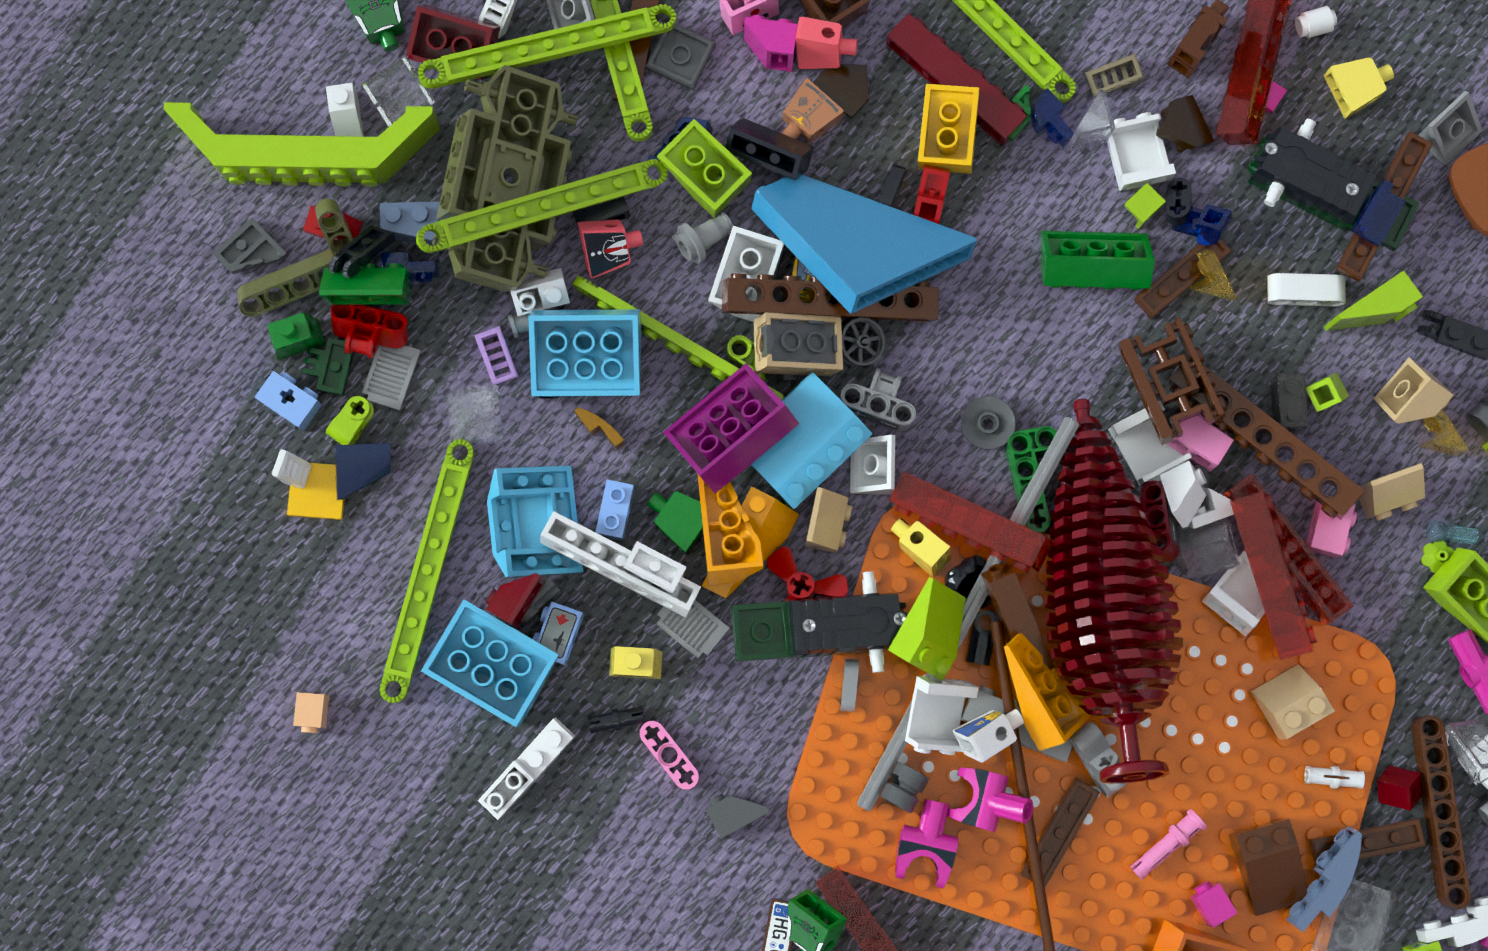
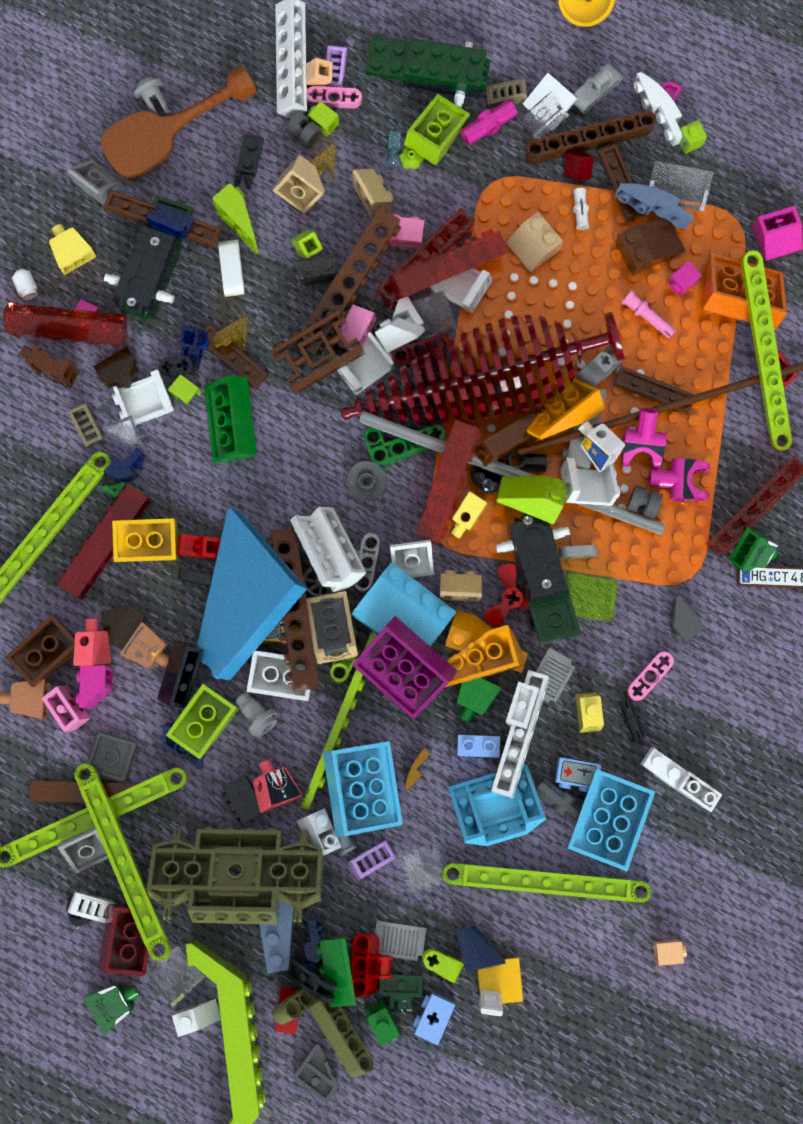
camera: 100 degrees left, 0 degrees up
lime plate [416,159,667,253] -> none
dark red slope [486,573,546,628] -> none
none -> white brick [290,507,366,592]
none -> clear neon green panel [566,573,618,623]

